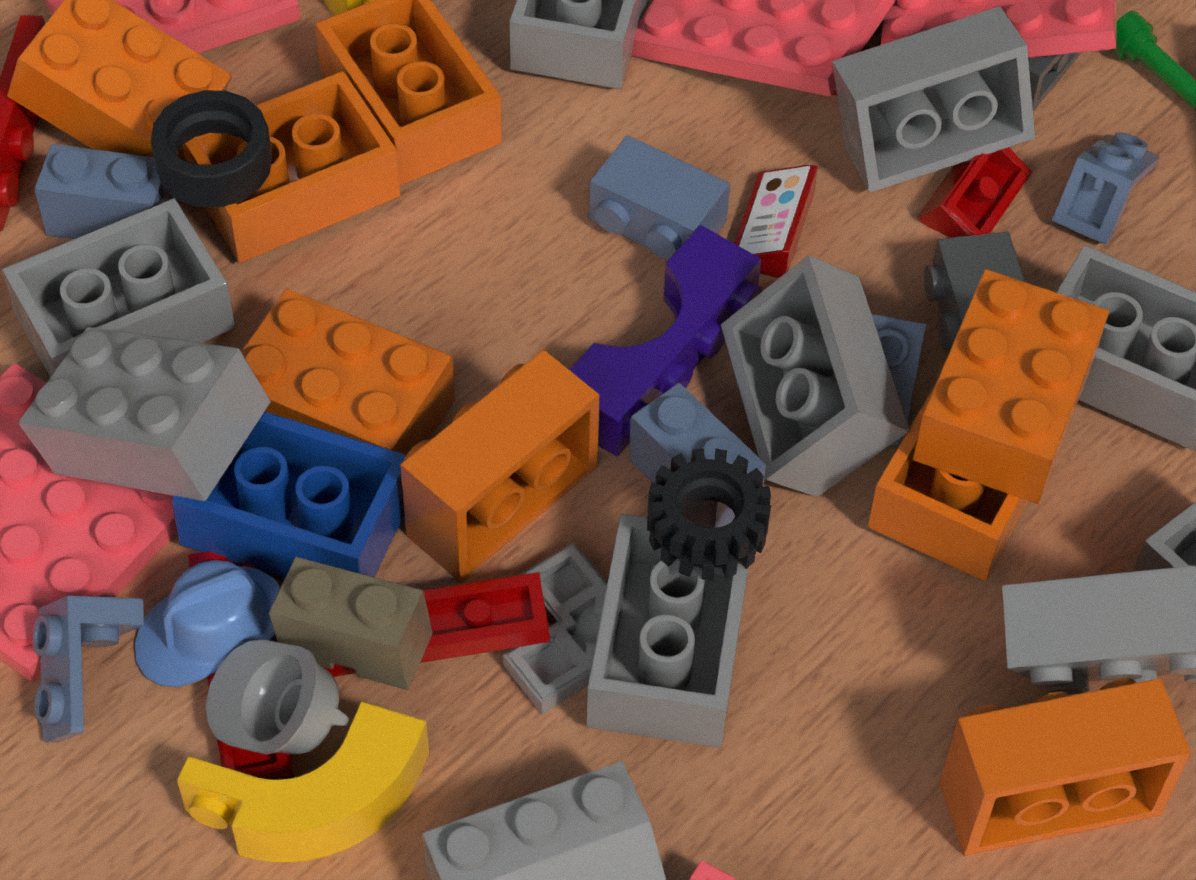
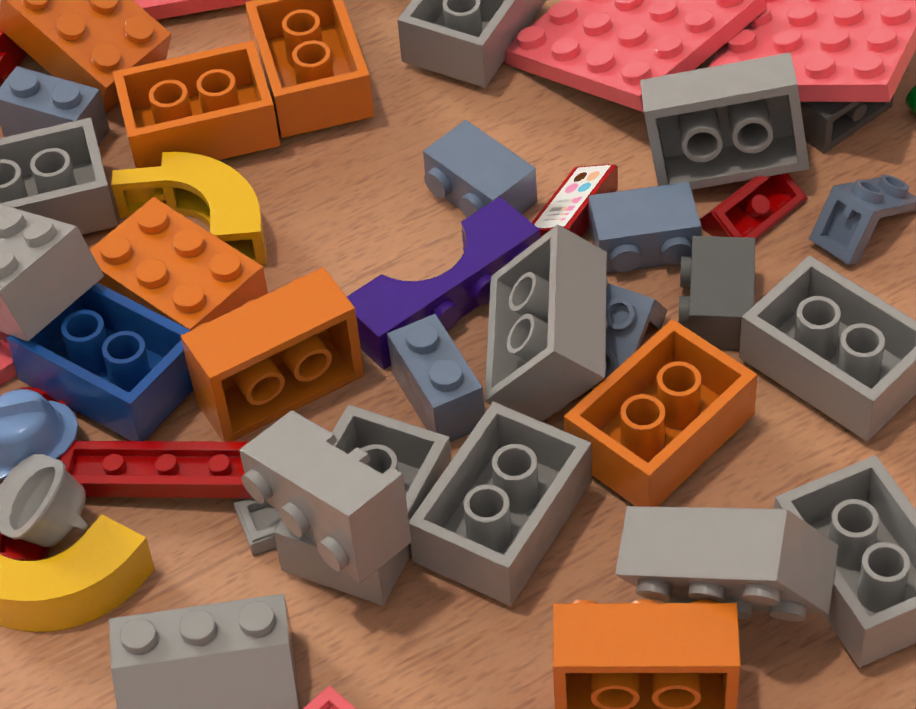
camera: 20 degrees right, 5 degrees down
black tyre [151,90,272,208] -> none
dark tan brick [269,557,433,690] -> none
black tyre [647,448,771,580] -> none
orange brick [913,269,1110,504] -> none
none -> yellow arch [111,152,267,266]
none -> light grey wedge [239,410,412,584]
none -> light grey brick [409,402,592,606]
none -> sand blue brick [588,182,701,274]

